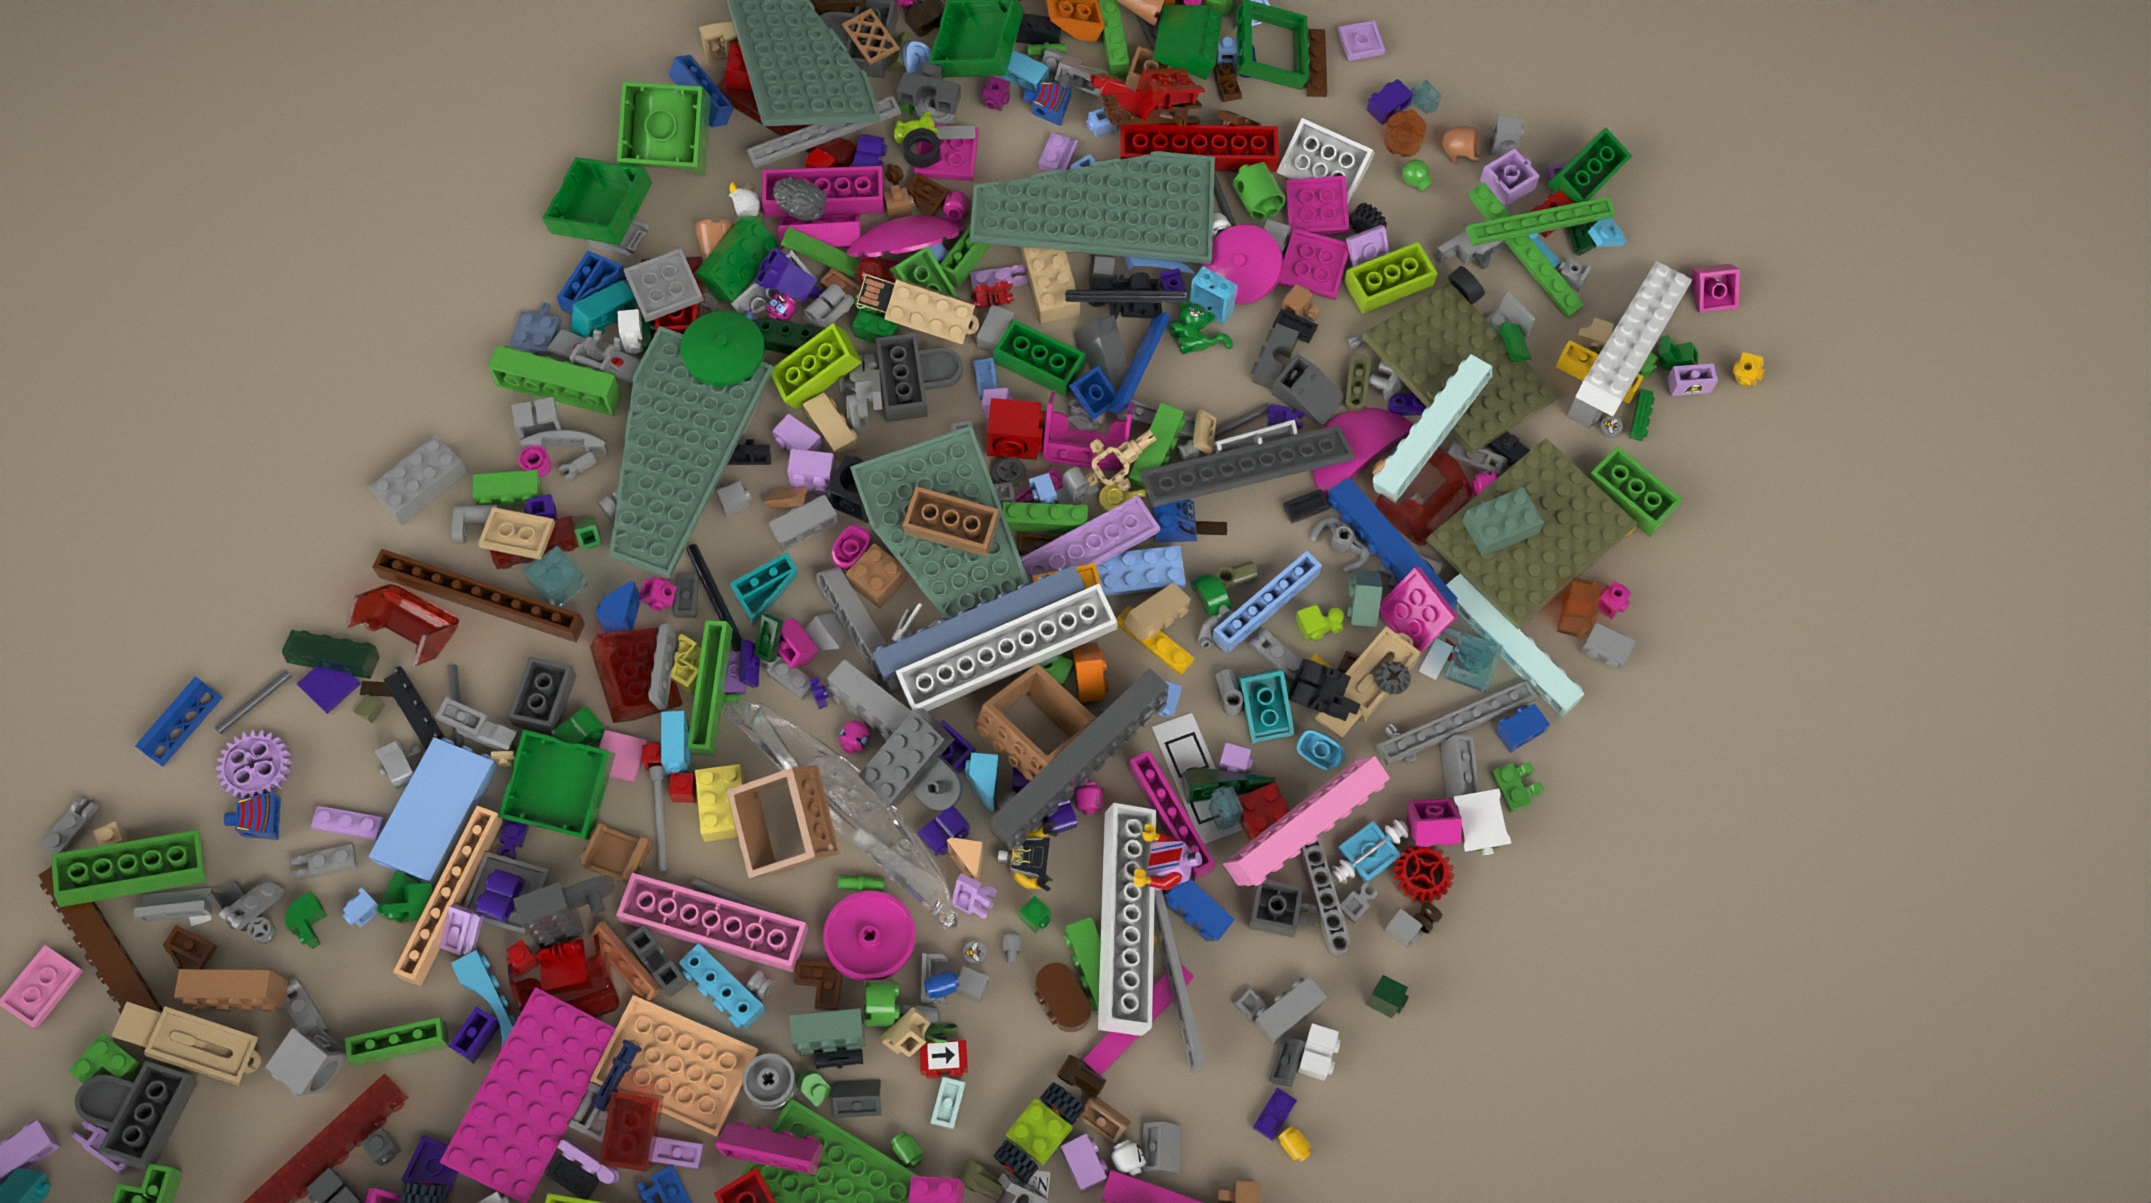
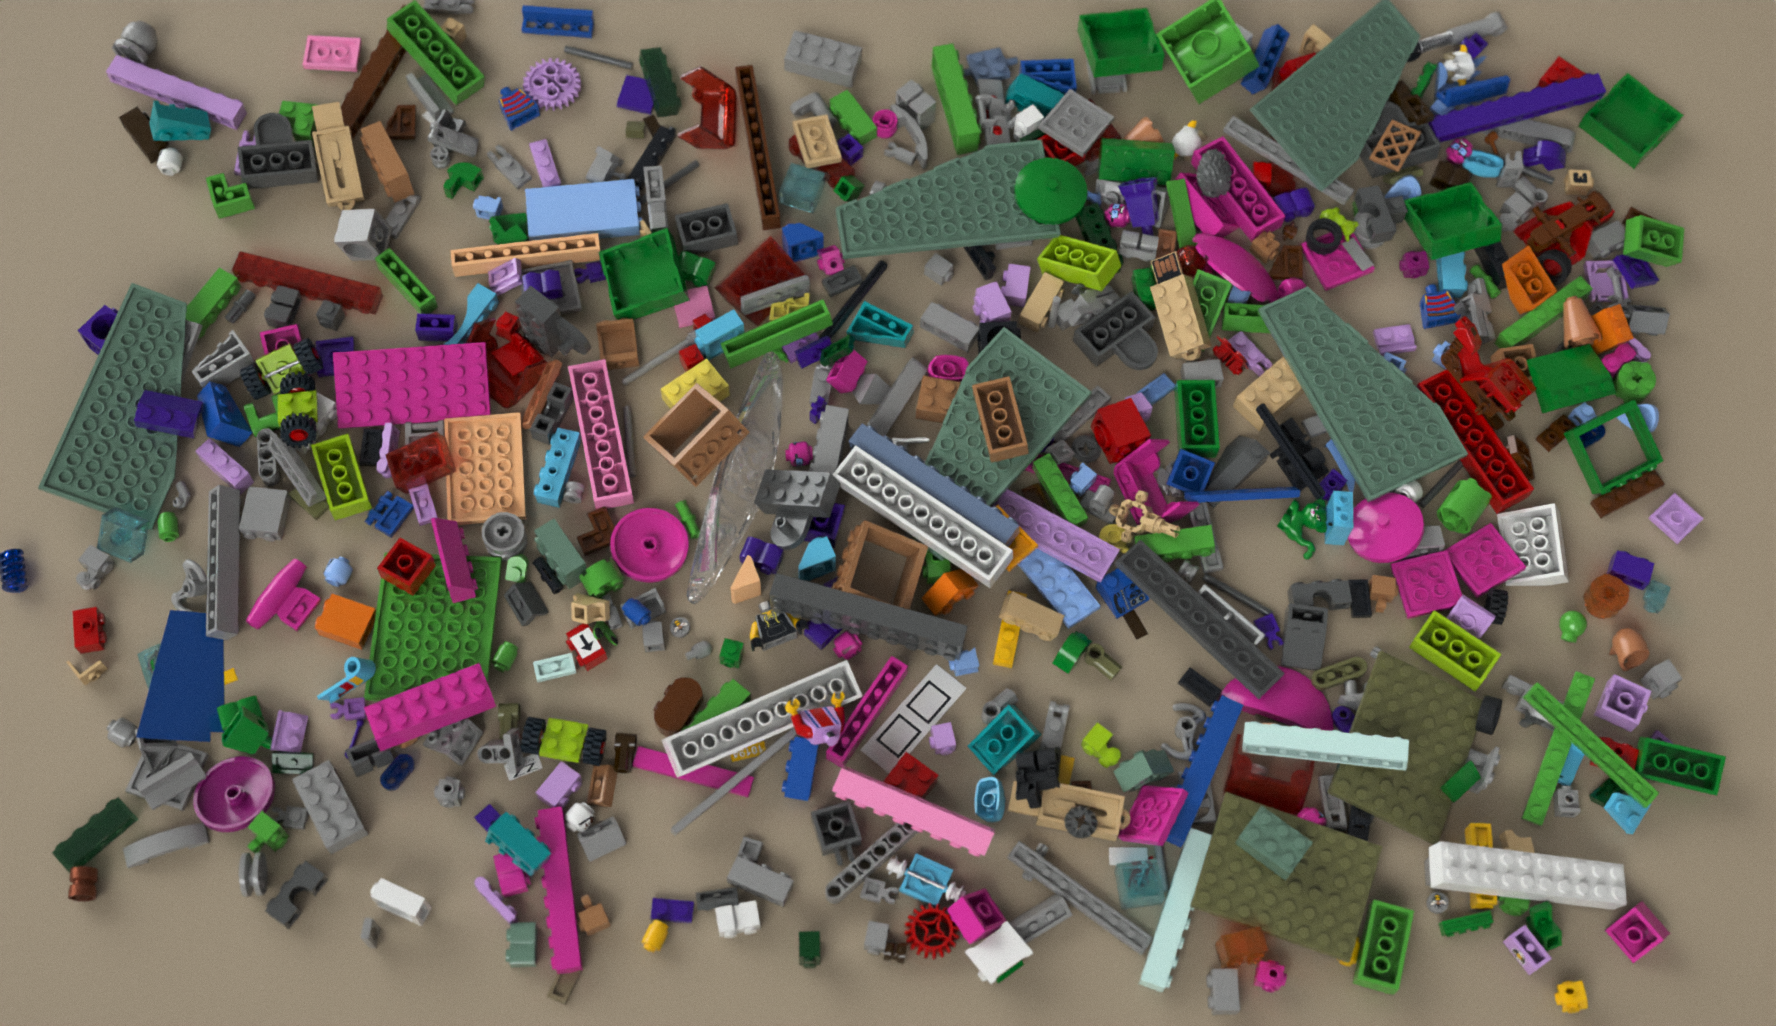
camera: 60 degrees right, 0 degrees up
dark blue pin [591,1039,642,1112] -> none
medium nougat slope [762,486,808,509] -> none
lavender plate [951,873,997,919] -> none
dark green wedge [1182,767,1276,804] -> none
tan plate [1193,409,1217,455] -> none
light grey arm [1197,605,1234,649] -> none
clear light blue brick [1209,786,1243,832] -> none
light blue brick [1212,551,1322,654] -> none
bright green plate [1491,762,1544,813] -> none
blue brick [1495,703,1550,753] -> none

